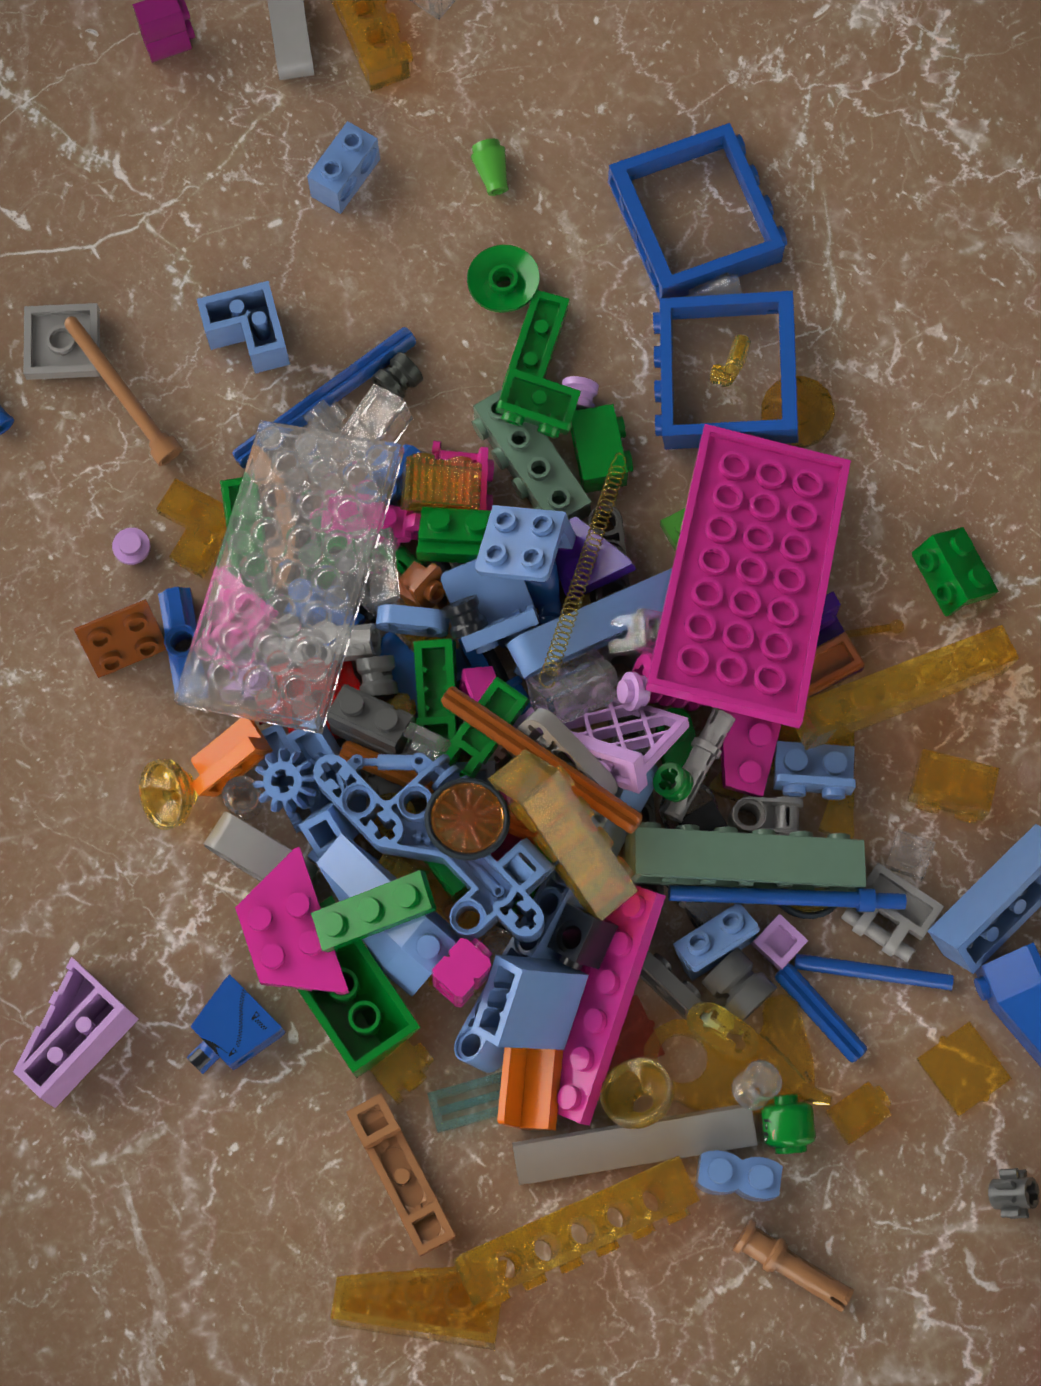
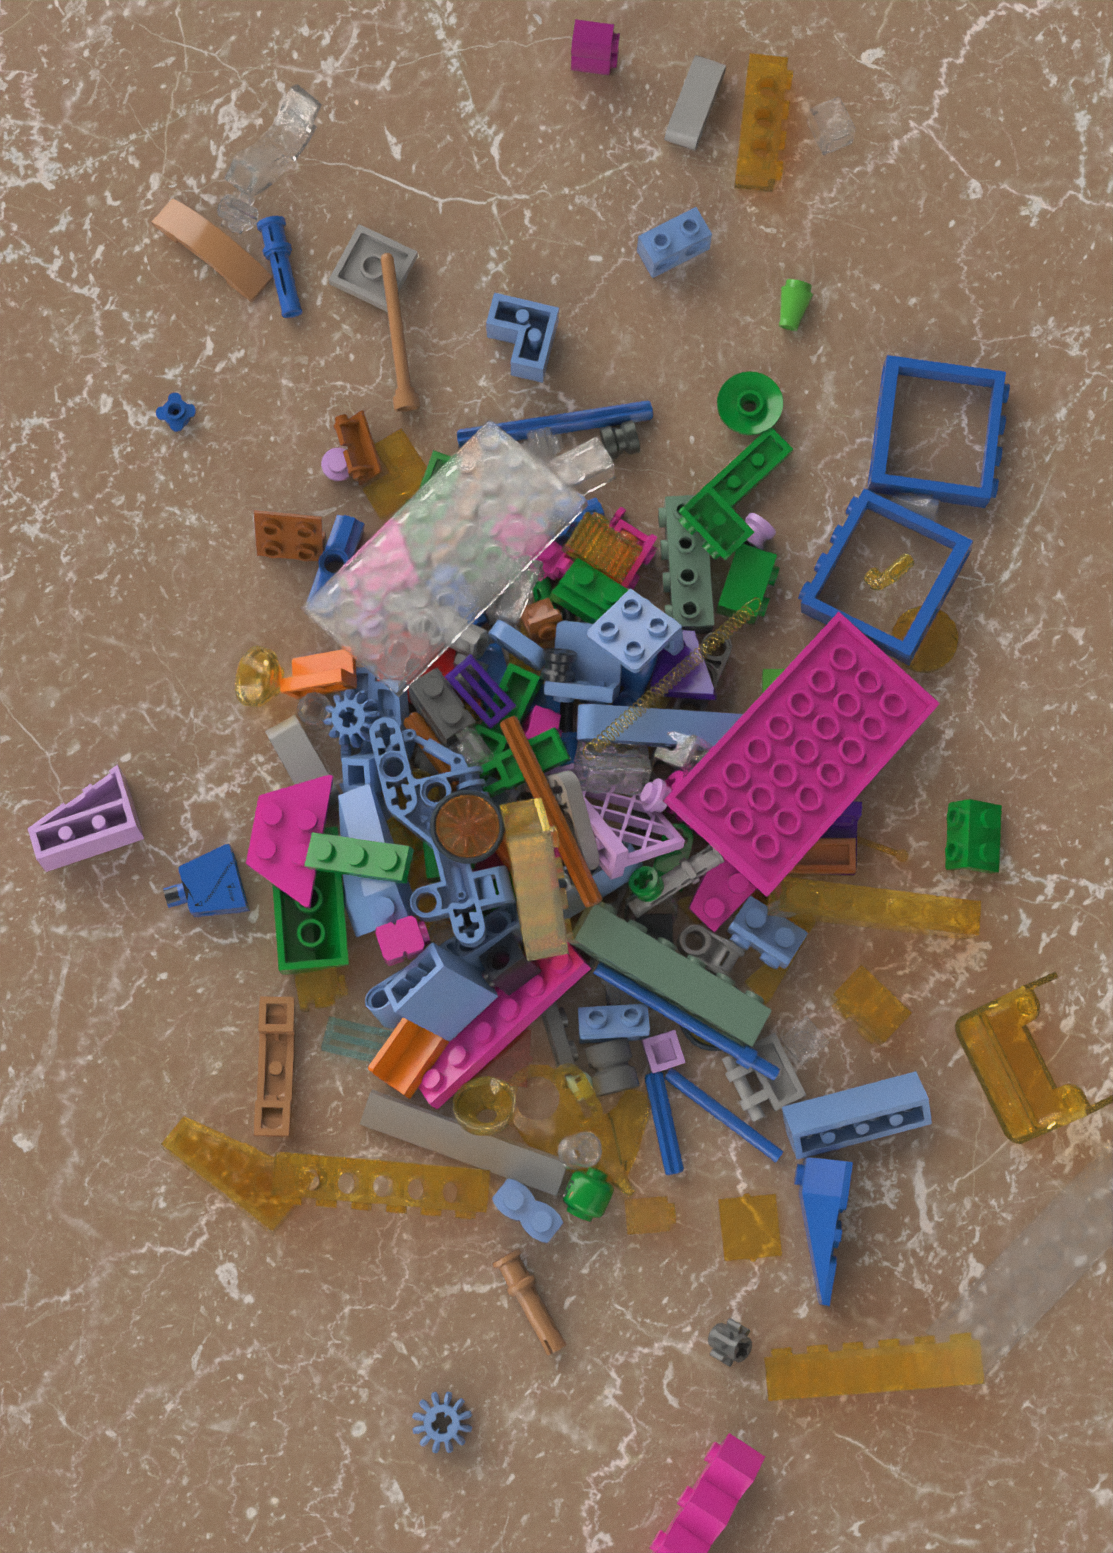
camera: 25 degrees right, 5 degrees up
none -> dark orange hinge [333,410,383,485]
none -> dark purple tile [444,654,516,729]

